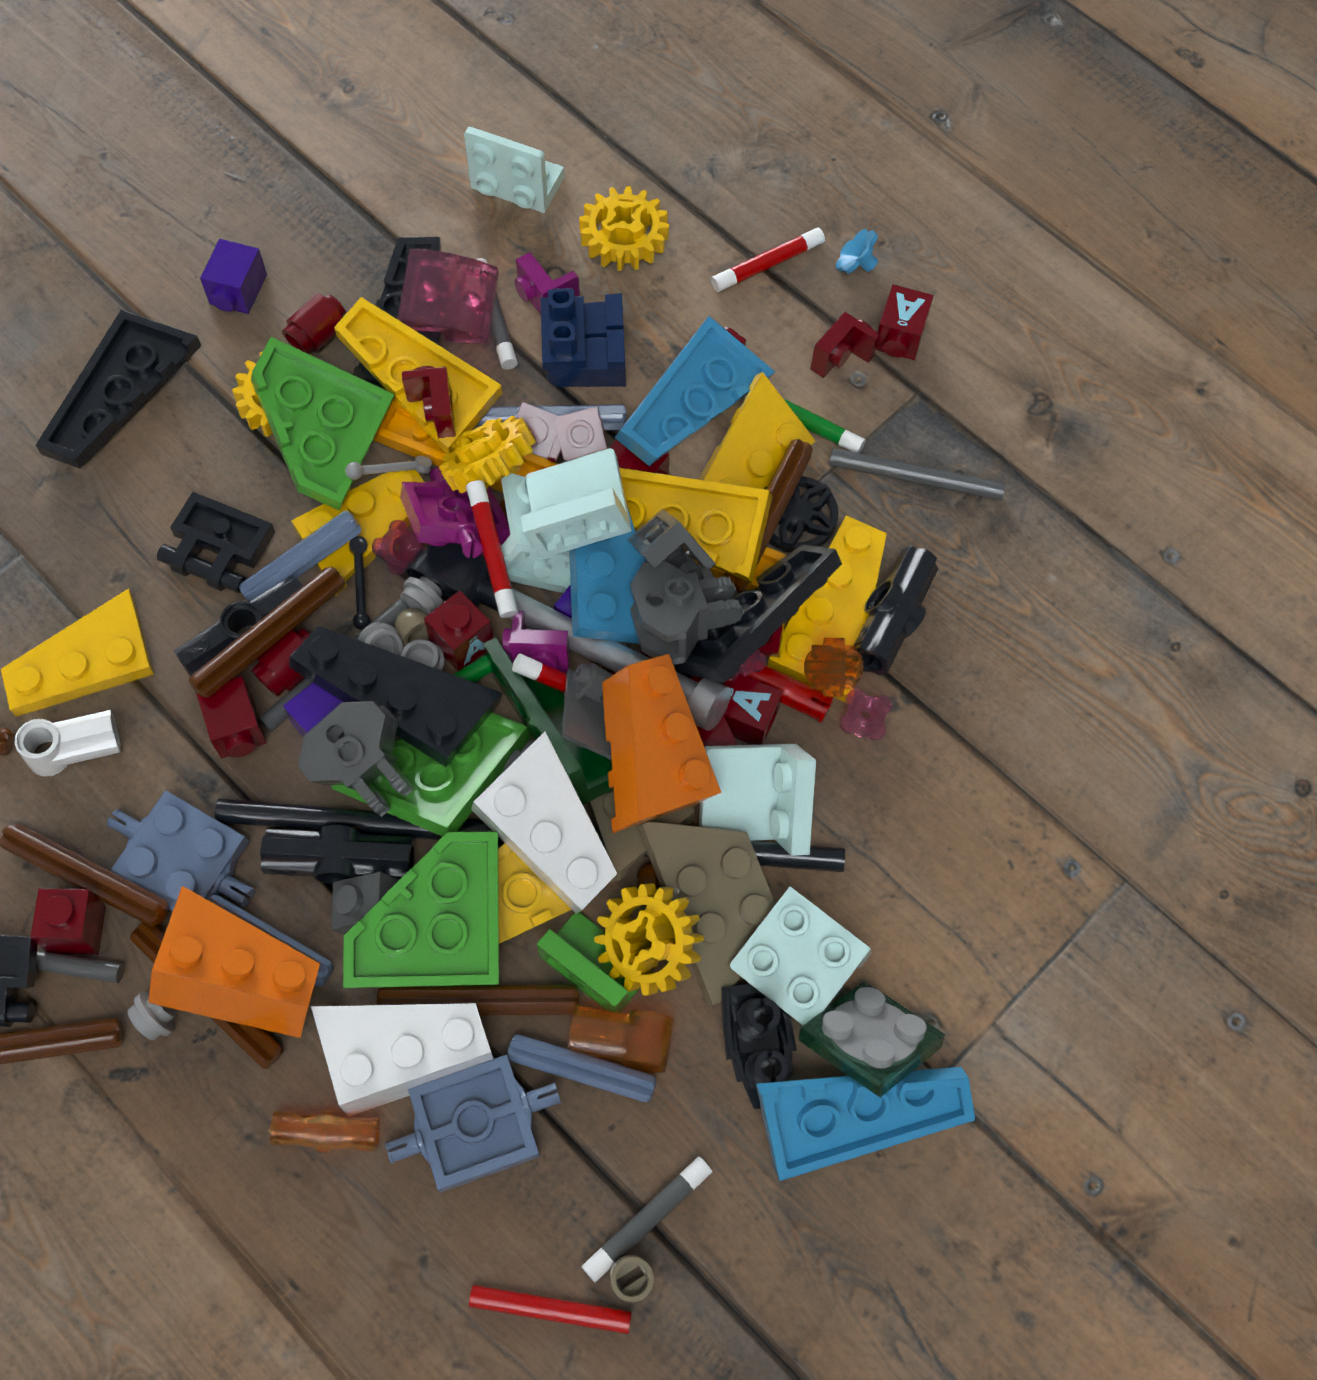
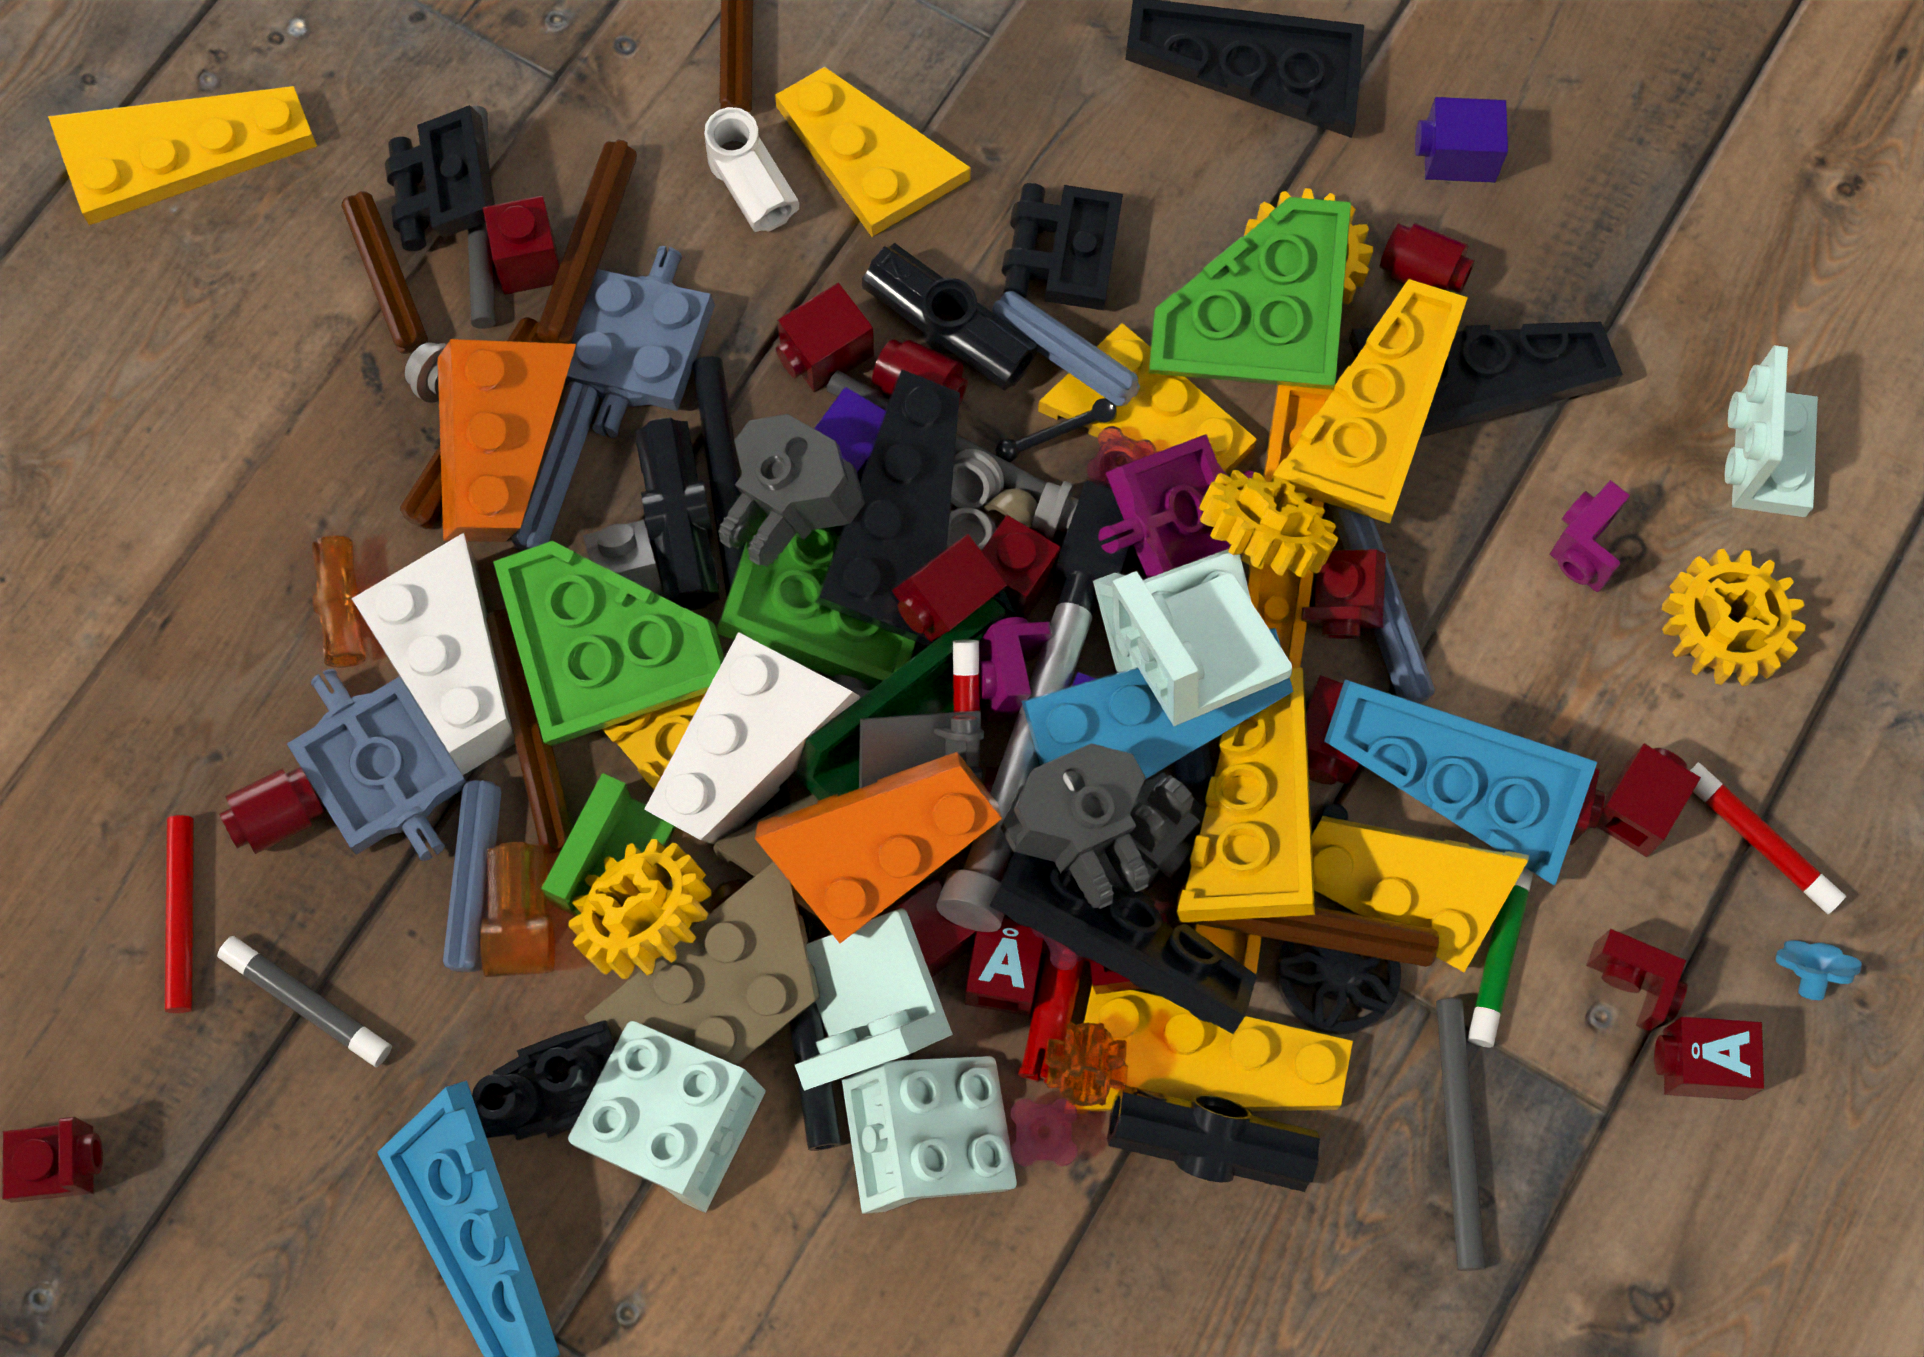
camera: 75 degrees right, 5 degrees up
reddish brown axle [189,567,345,698] -> none
light grey hinge [345,456,432,480] -> none
clear pink slope [398,249,499,343] -> none
dark red bracket [402,366,456,438] -> none
red bar [466,480,518,618] -> none
bar [471,258,518,370] -> none
dark blue hips [541,288,626,387] -> none
bracket [554,407,609,461] -> none
dark tan hinge [609,1255,654,1302] -> none
dark grey panel [627,509,715,570] -> none
piece [798,981,945,1098] -> none
none -> dark red brick [219,767,324,854]
none -> light aqua bracket [842,1056,1017,1214]
none -> dark red brick [892,534,1007,641]
none -> dark red brick [1596,743,1701,857]

